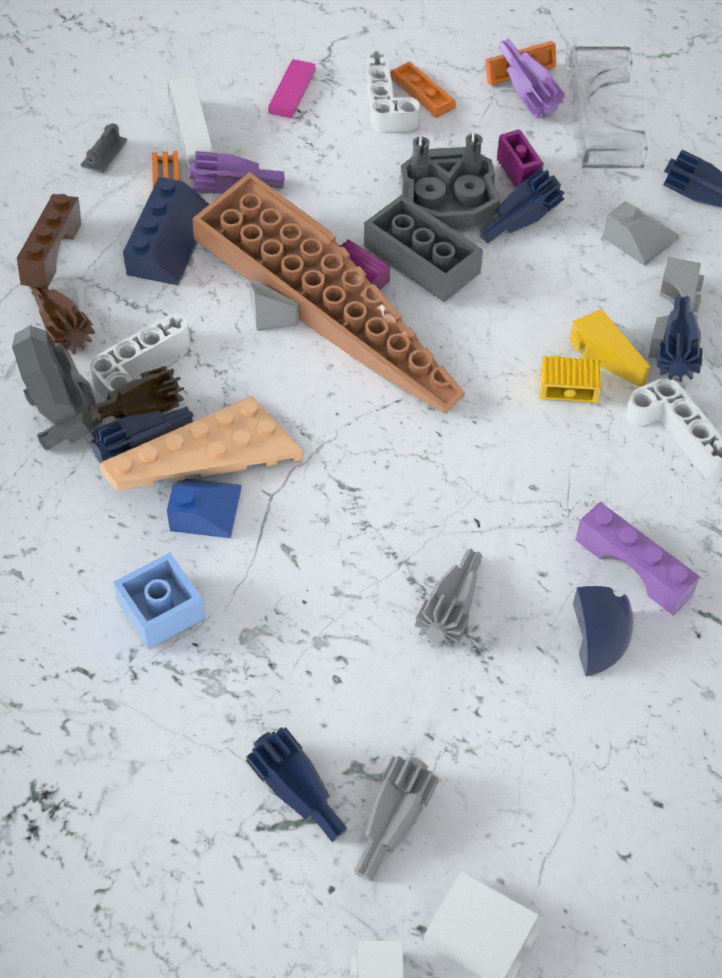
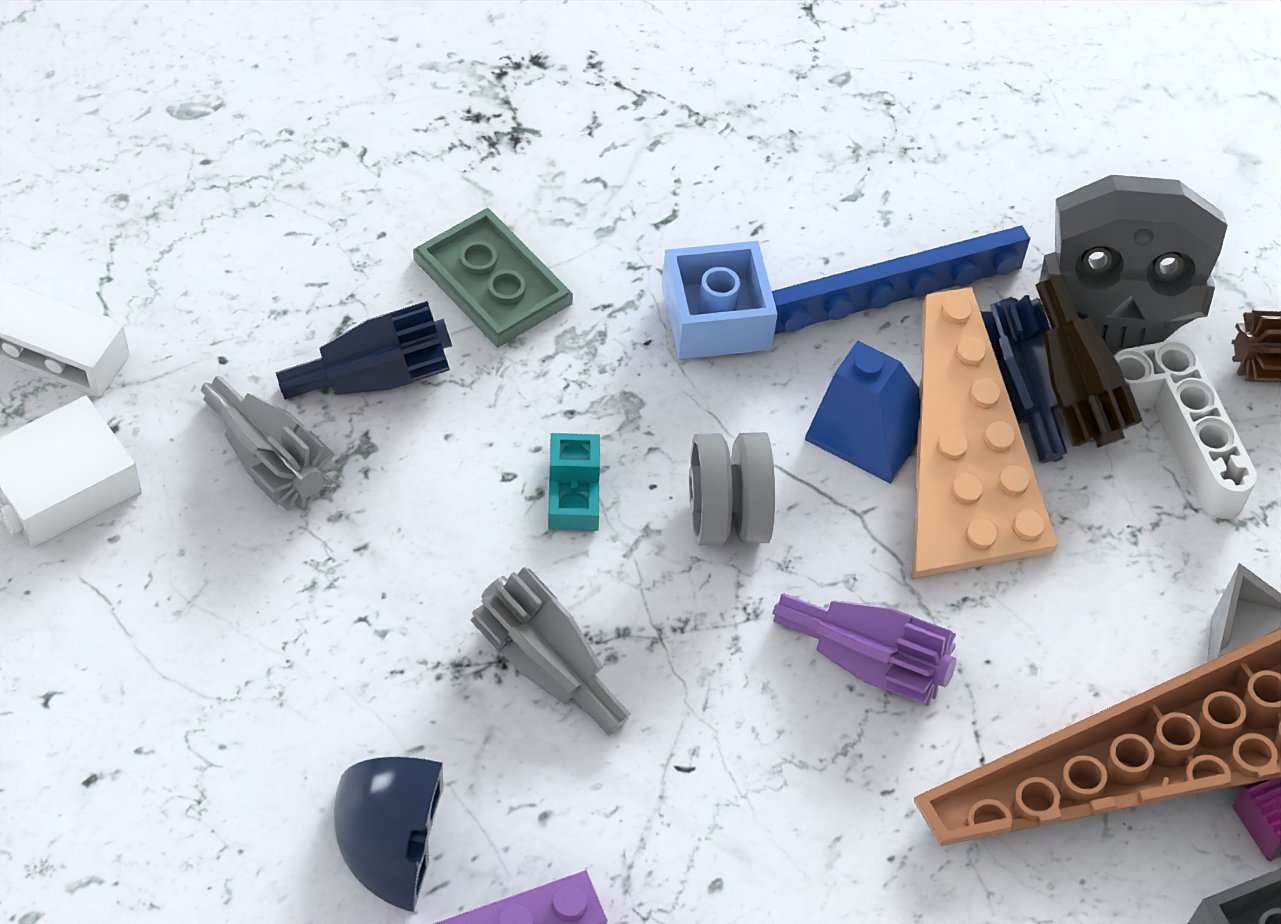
camera: 110 degrees right, 0 degrees up
none -> sand green tile [413,208,573,348]
none -> teal slope [548,433,600,531]
none -> light grey wheel [689,432,775,545]
none -> blue plate [772,225,1031,335]
none -> medium lavender piece [772,593,956,706]

